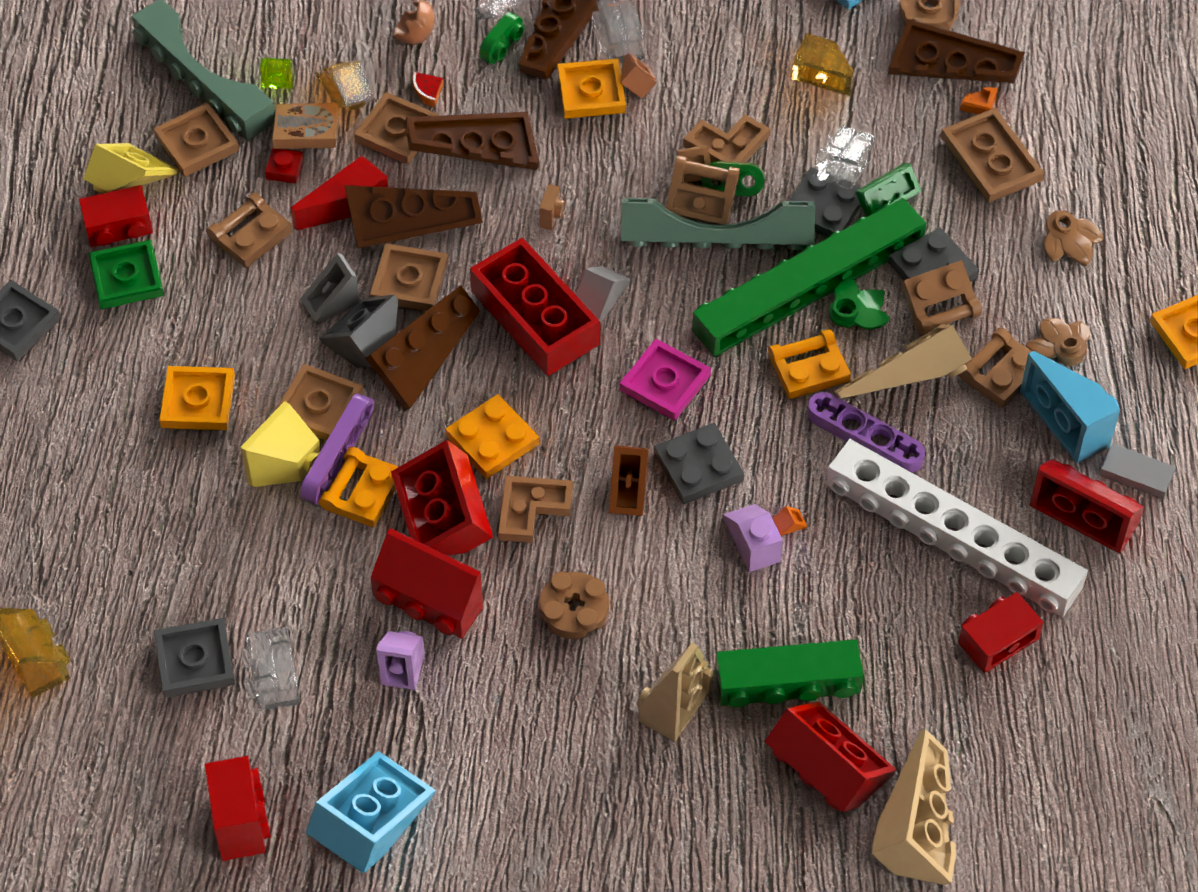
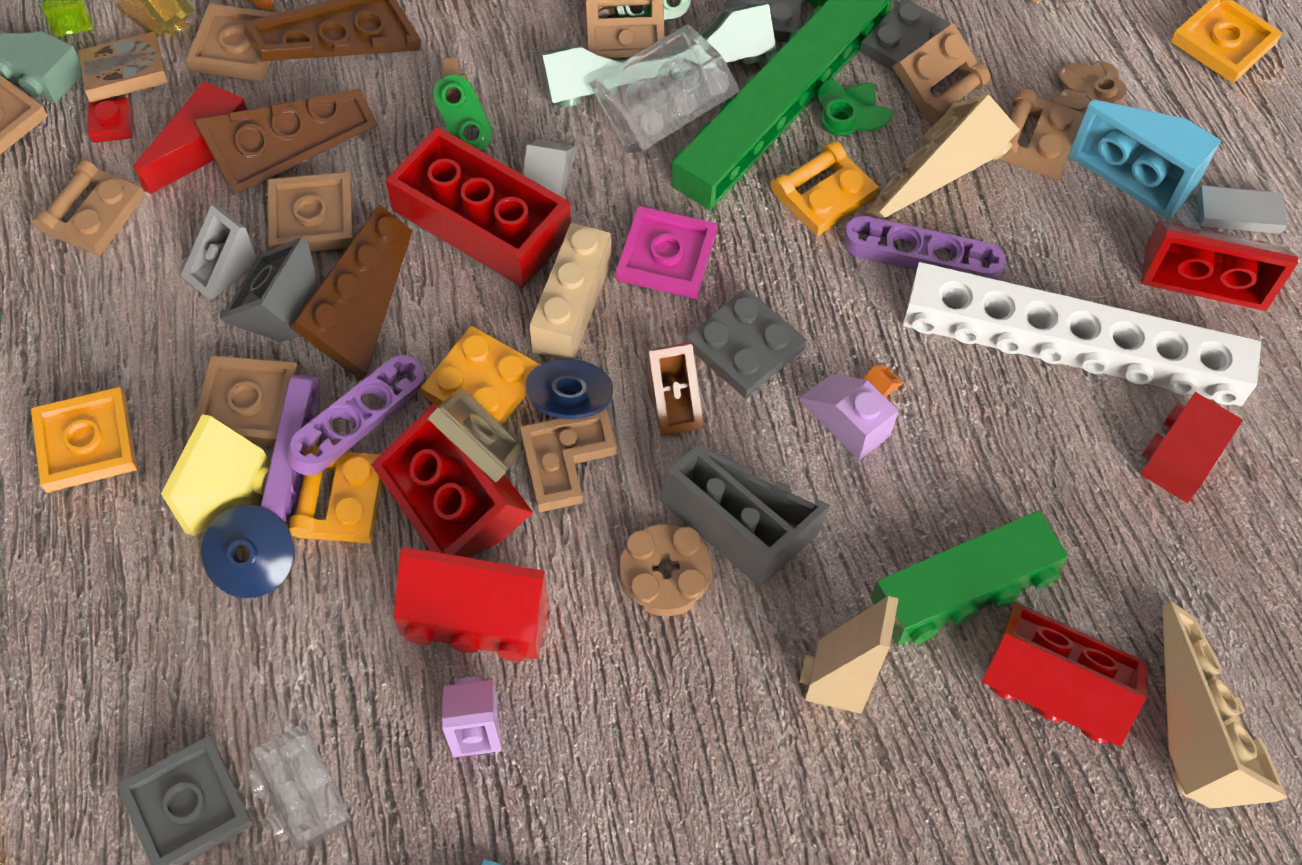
camera: 20 degrees left, 5 degrees up
none -> dark blue dish [201,505,295,598]
none -> medium lavender beam [287,355,424,475]
none -> dark tan tile [427,387,524,483]
none -> green plate [434,75,493,151]
none -> dark blue dish [525,359,613,419]
none -> tan brick [530,223,612,359]
none -> clear slope [589,24,740,153]
none -> dark grey wedge [659,445,830,587]

